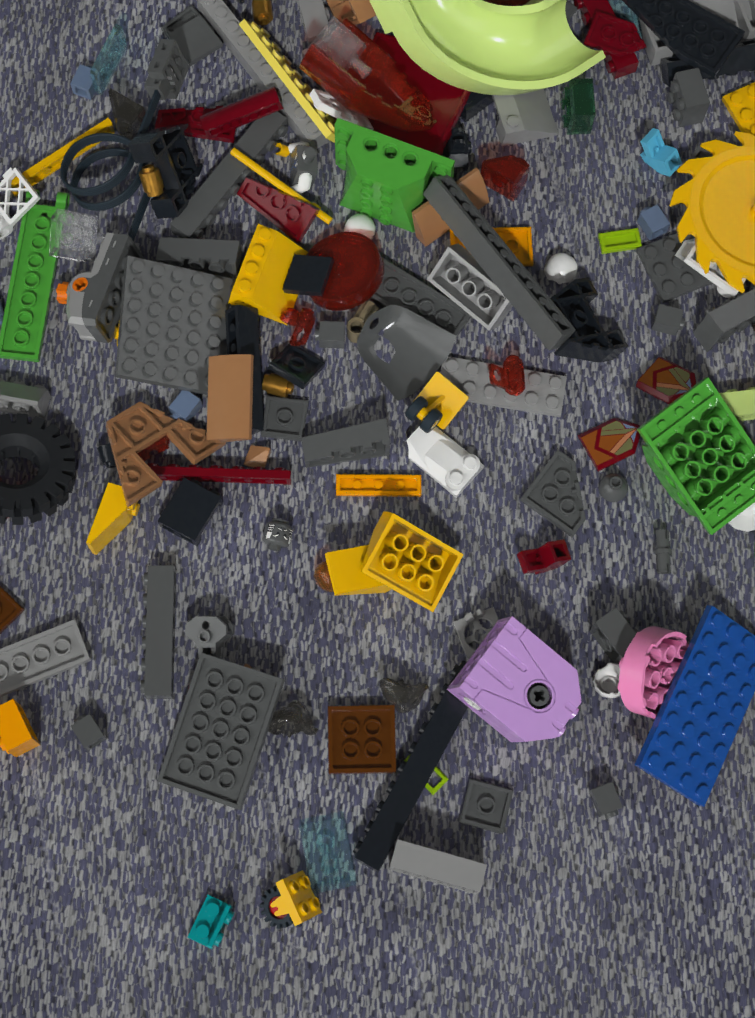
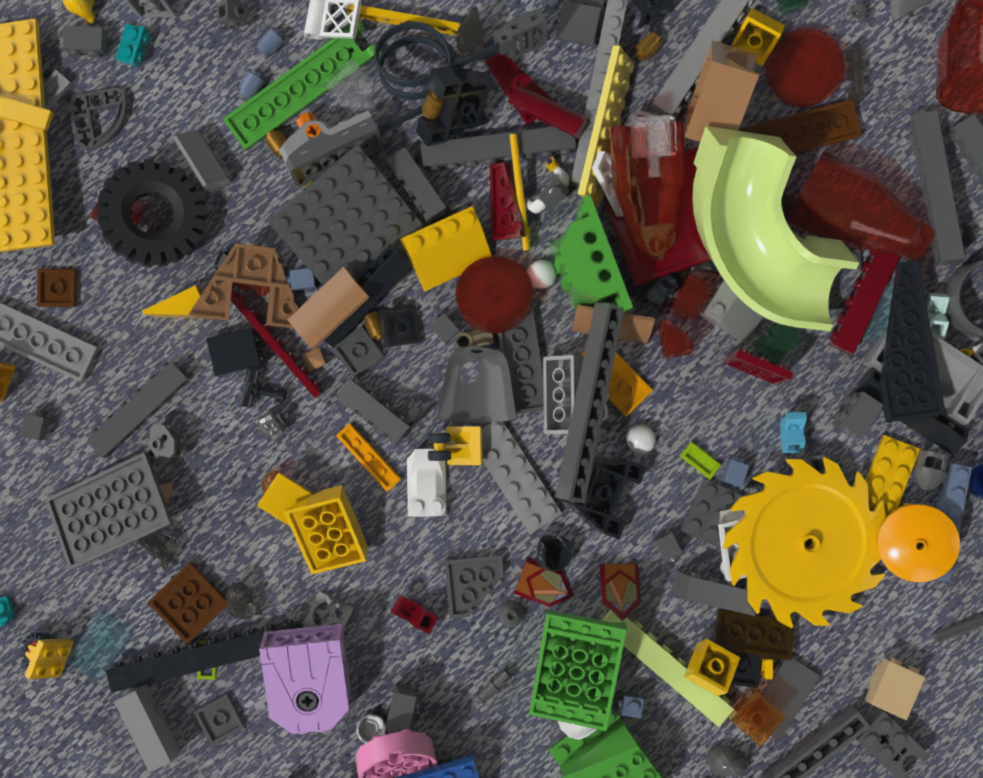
camera: 50 degrees right, 15 degrees up
clear red bracket [279,308,316,346] -> none
black tile [283,254,334,297] -> none
clear red bracket [488,355,525,396] -> none
dark red tile [584,11,646,57] -> none
none -> black bar [238,368,287,408]
none -> pearl gold brick [265,129,287,159]
none -> black hair [535,535,574,572]
none -> clear red brick [667,274,712,322]
none -> dark red plate [723,349,793,385]

